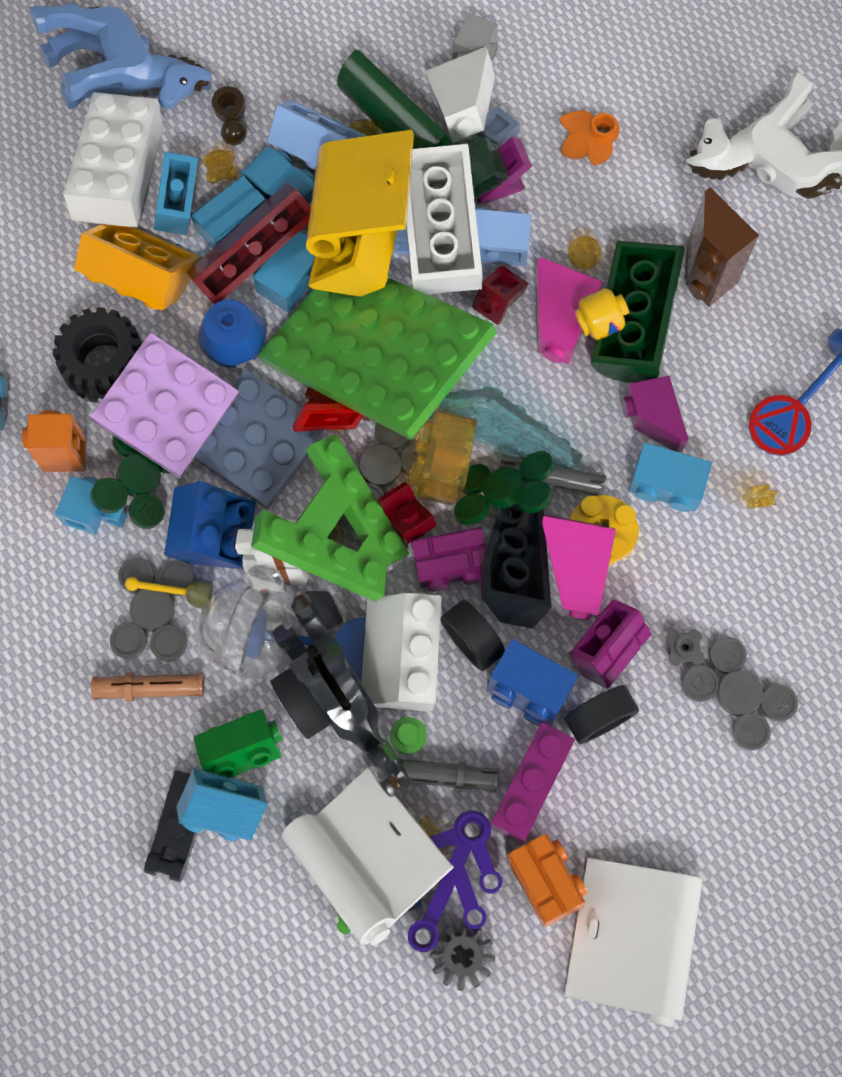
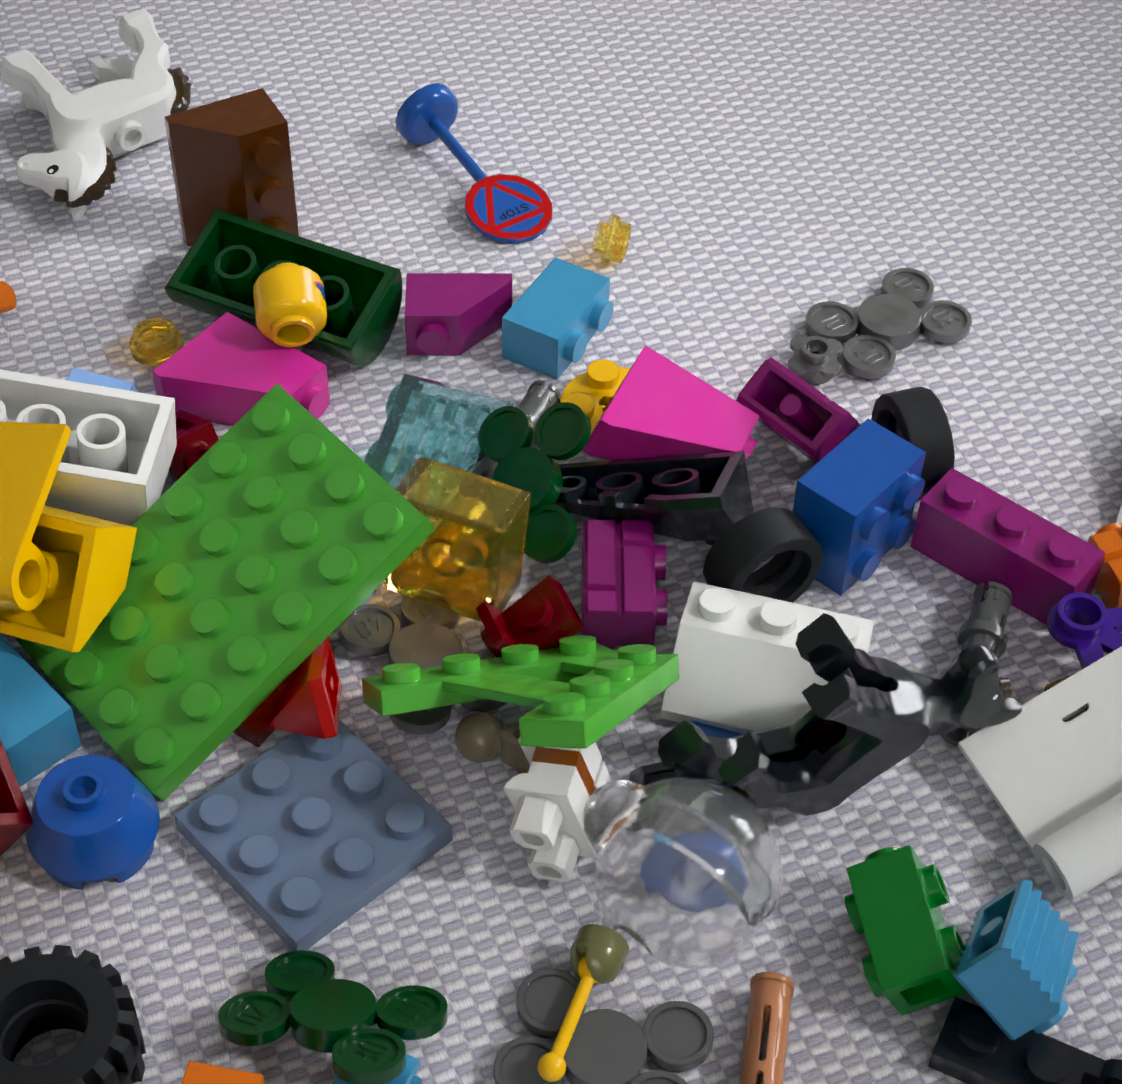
camera: 80 degrees left, 25 degrees down
lavender plate [90,332,239,479] -> none
blue slope [164,481,256,569] -> none
black tyre [270,668,331,739] -> none

